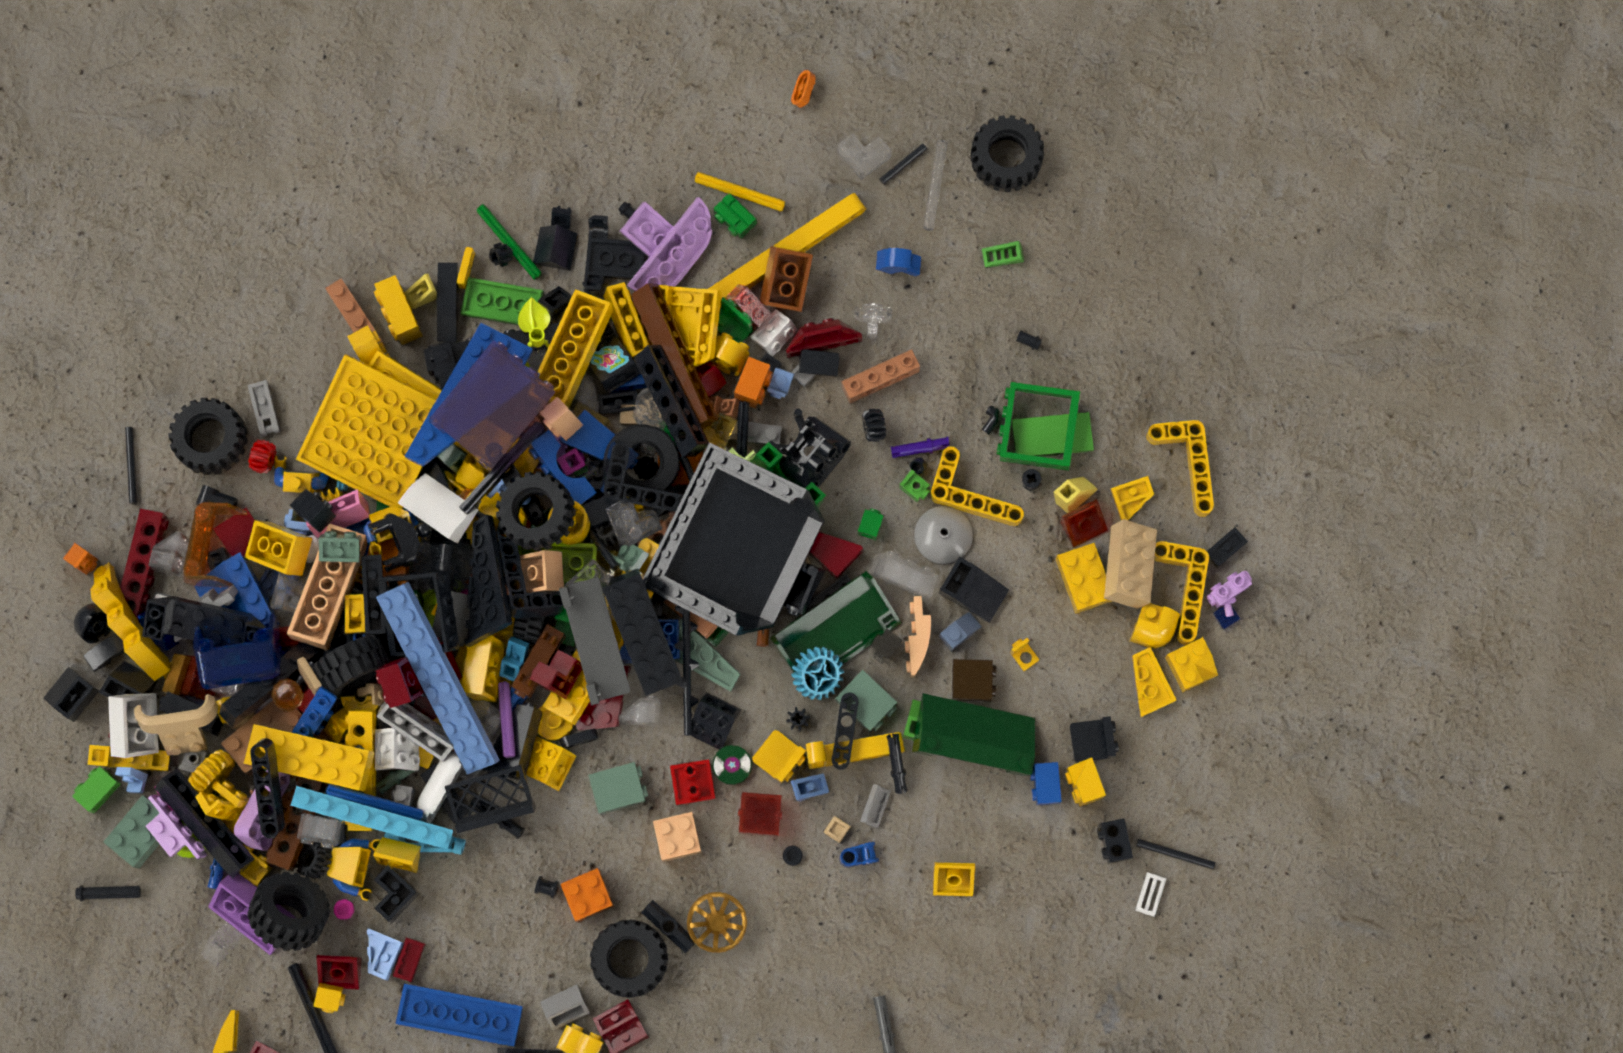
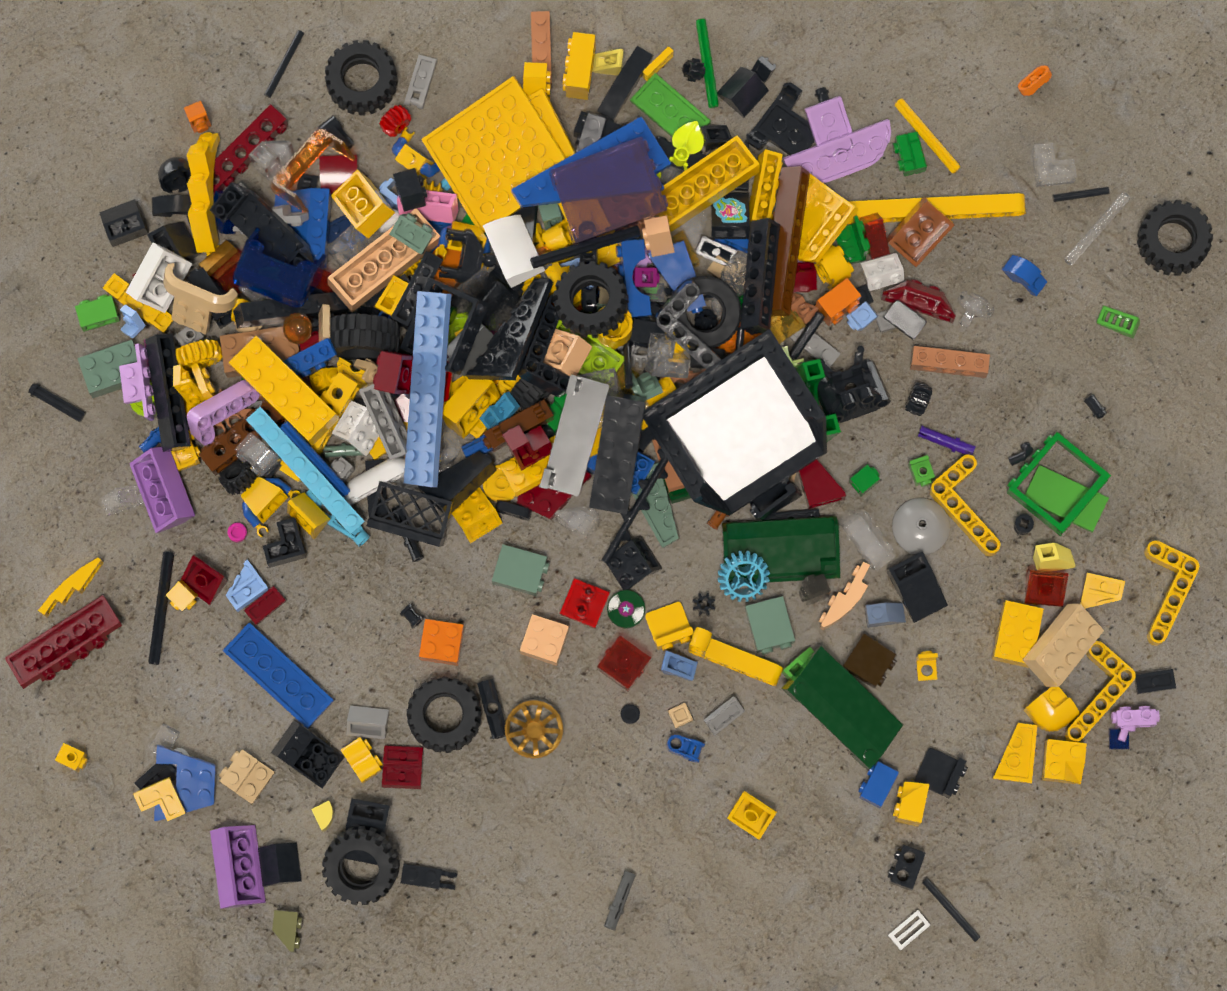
camera: 30 degrees right, 0 degrees up
black tyre [247,872,330,951] -> none
black beam [250,738,285,839] -> none
medium lavender axle [498,681,515,758] -> none
black beam [832,692,859,770] -> none
black pin [886,734,908,794] -> none
black hinge [910,458,927,475] -> none

